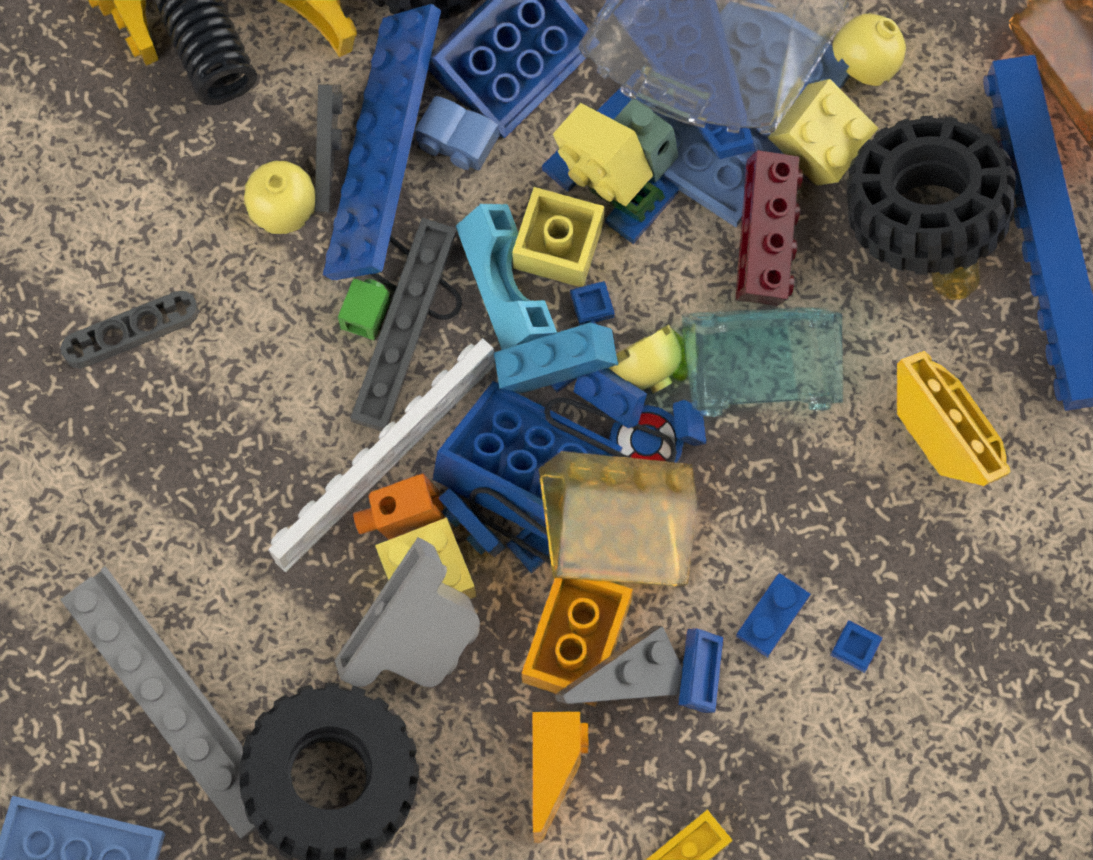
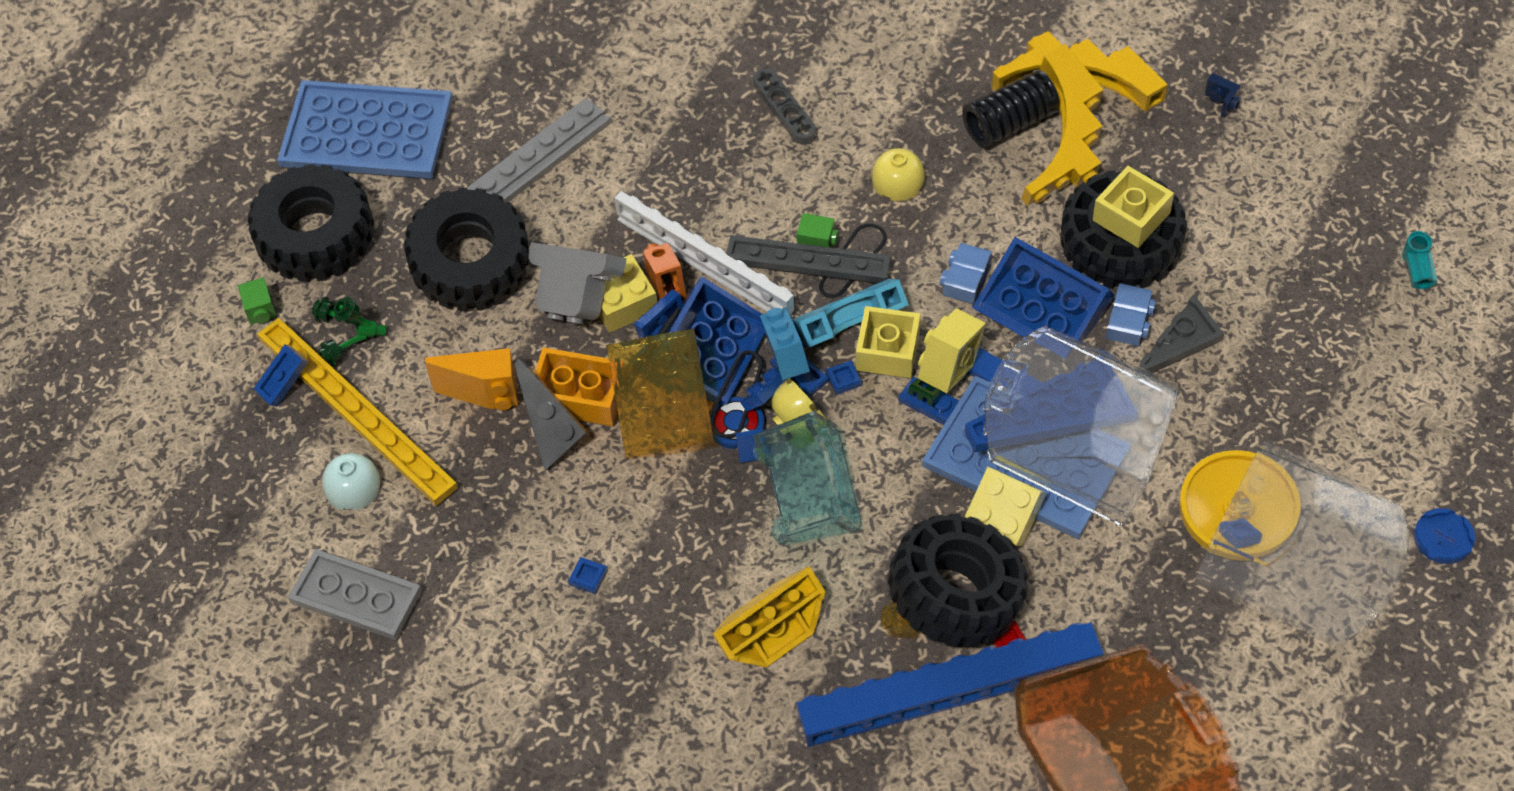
camera: 85 degrees right, 15 degrees down
dark grey wing [315,84,343,212] -> none
blue plate [323,4,441,280] -> none
sand green torso [614,99,678,183] -> none
blue tile [678,628,723,713] -> none
dark red brick [735,150,803,306] -> none
blue plate [736,573,811,658] -> none
light yellow cylinder [832,13,906,86] -> none

